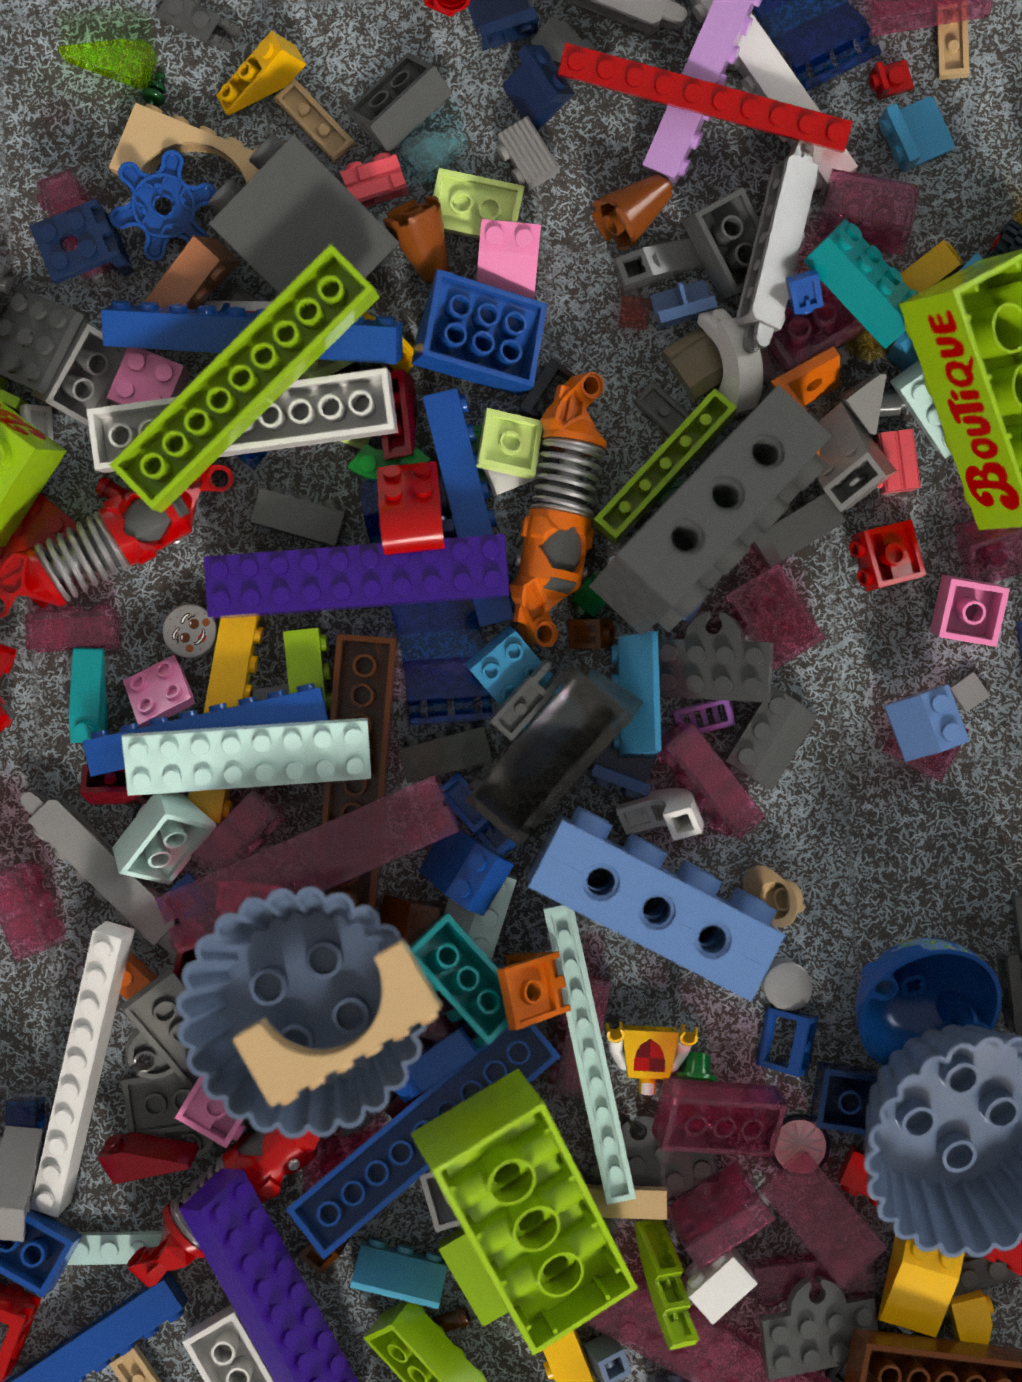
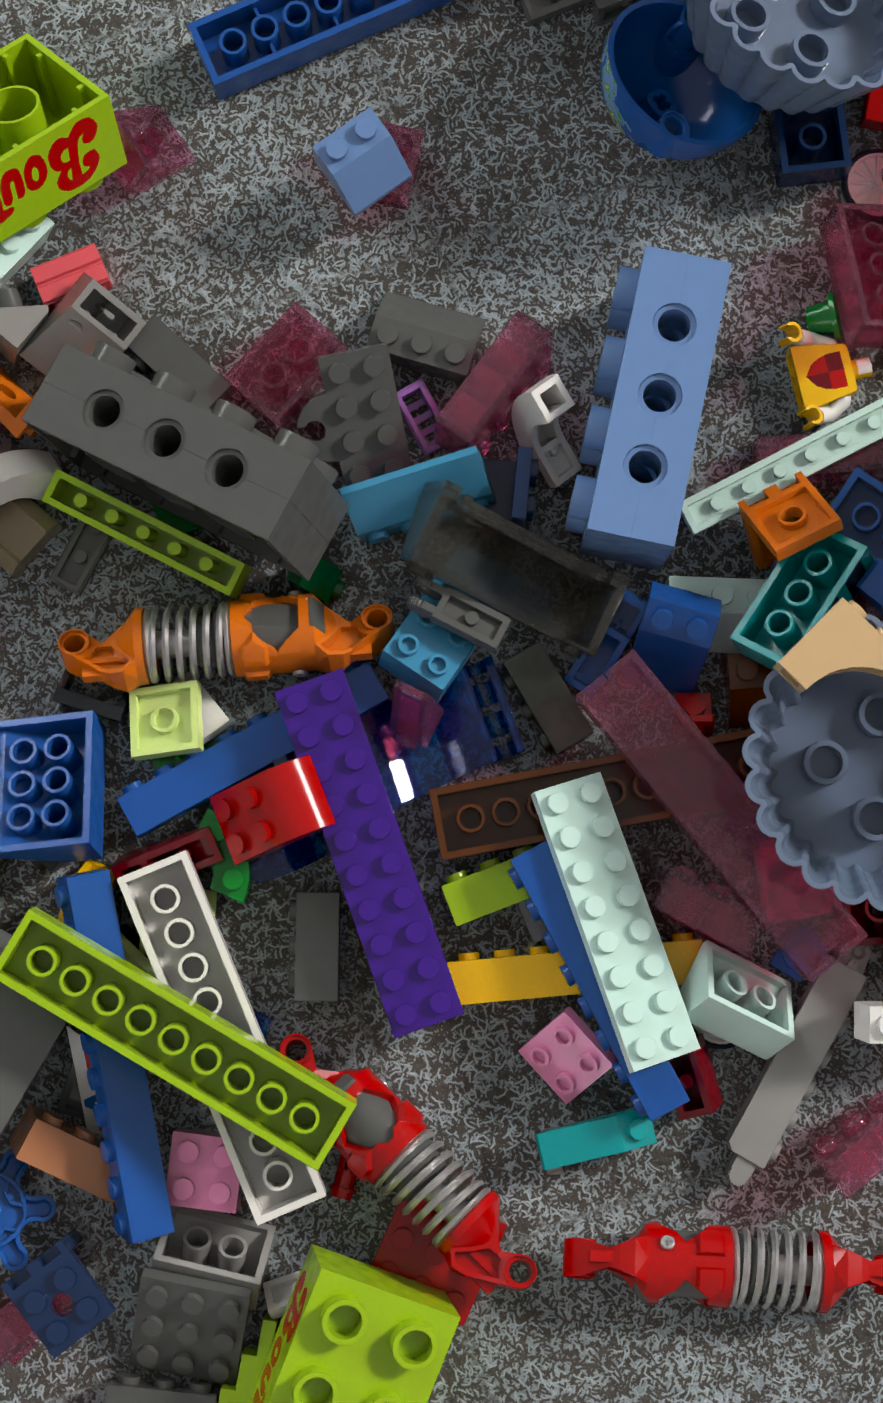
camera: 105 degrees left, 5 degrees down
clear pink brick [25,605,122,653] -> none
light grey head [162,604,219,659] -> none
reddish brown bracket [568,617,616,649] -> none
tan piece [743,865,806,928] -> none
blue tile [756,1006,819,1077] -> none
light grey piece [760,957,813,1011] -> none
red plate [849,519,927,592] -> none
bright pink brick [929,574,1010,647] -> none
light grey tile [950,672,991,712] -> none
none -> clear pink slope [389,679,445,750]
none -> red bracket [674,693,715,740]

